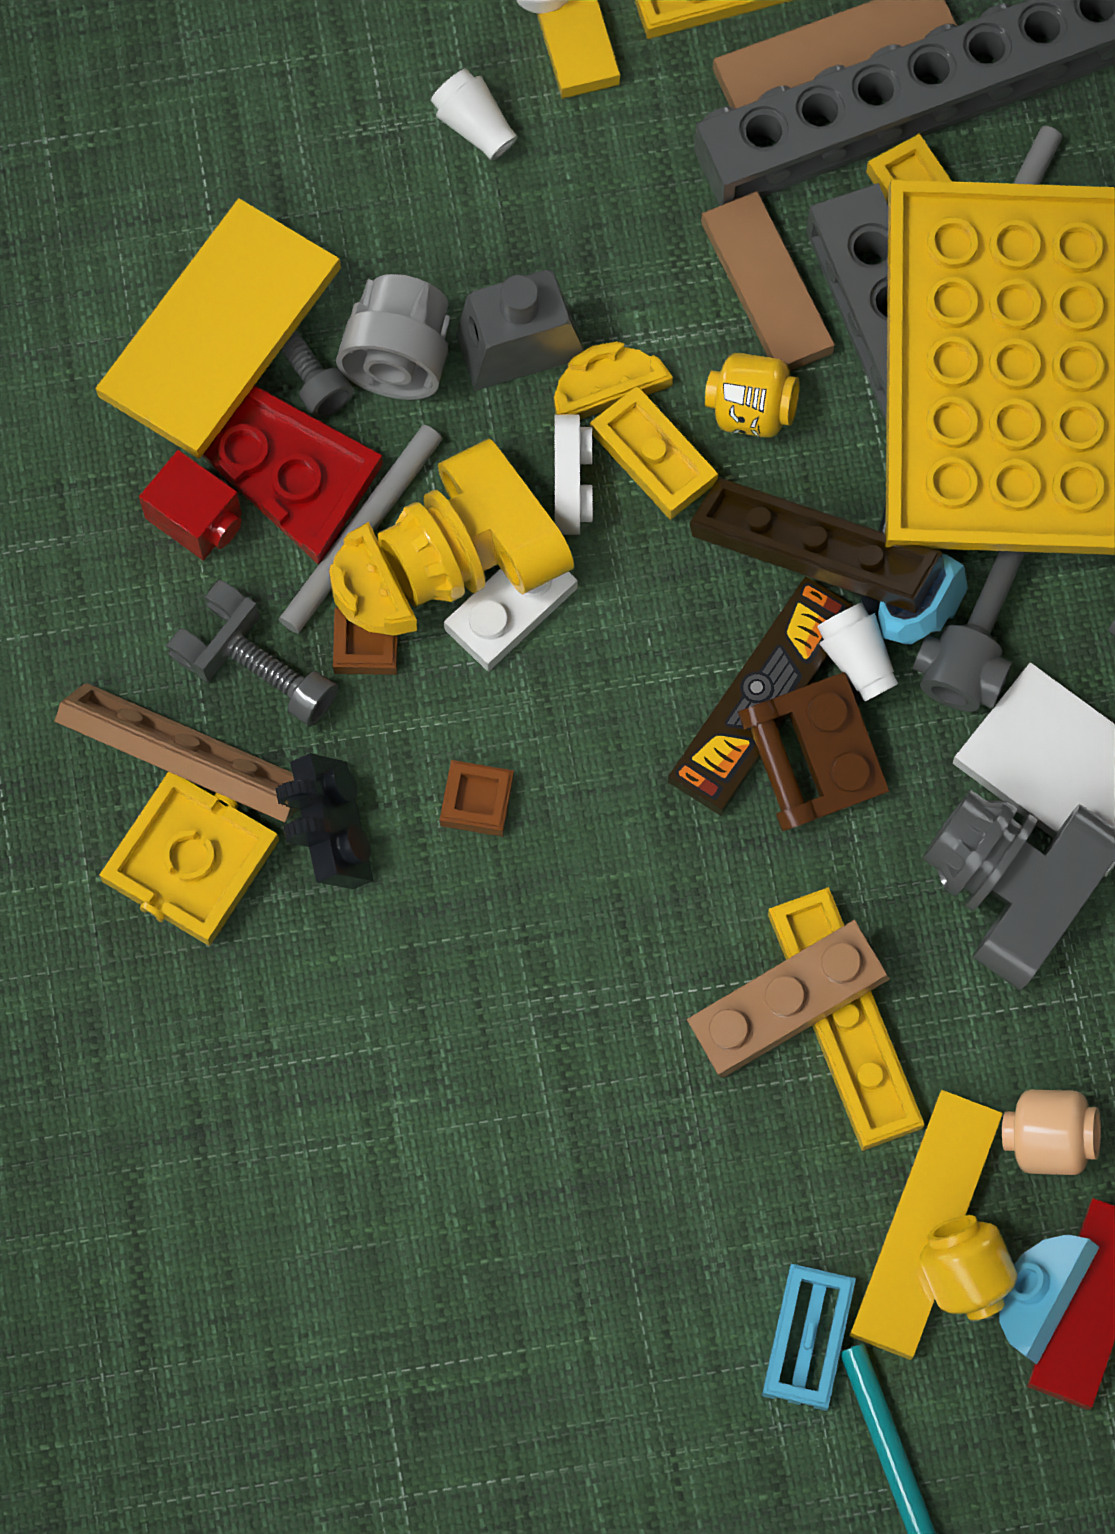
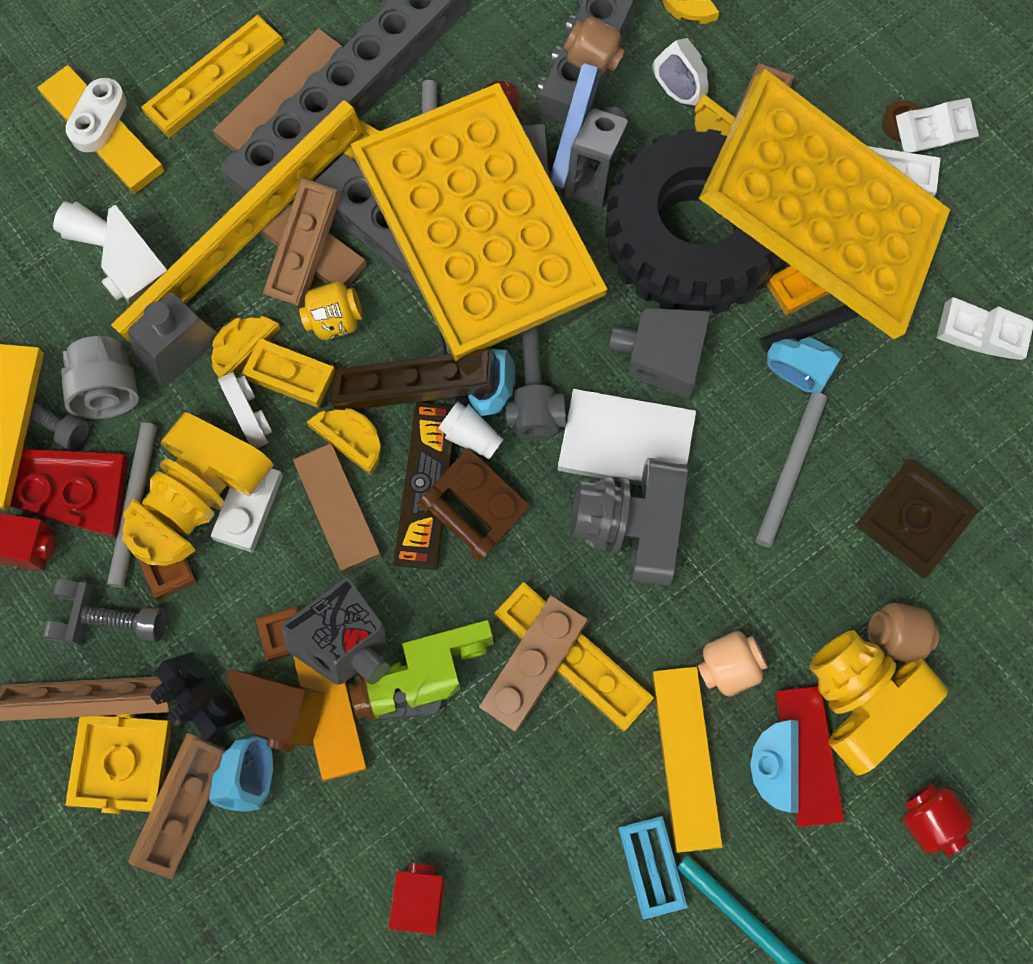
camera: 25 degrees left, 0 degrees up
yellow head [919,1215,1018,1320] -> none
none -> white slope [101,205,167,305]
none -> yellow tile [111,100,364,344]
none -> medium nougat tile [128,733,227,880]
none -> medium azure rock [209,734,273,812]
none -> reddish brown slope [226,669,326,752]
none -> medium nougat tile [263,178,342,307]
none -> dark grey torso [281,577,389,685]
none -> medium nougat tile [293,443,381,574]
none -> light orange tile [293,656,368,782]
none -> yellow plate [307,408,381,476]
none -> lime plate [349,620,494,720]
none -> red brick [388,863,446,935]

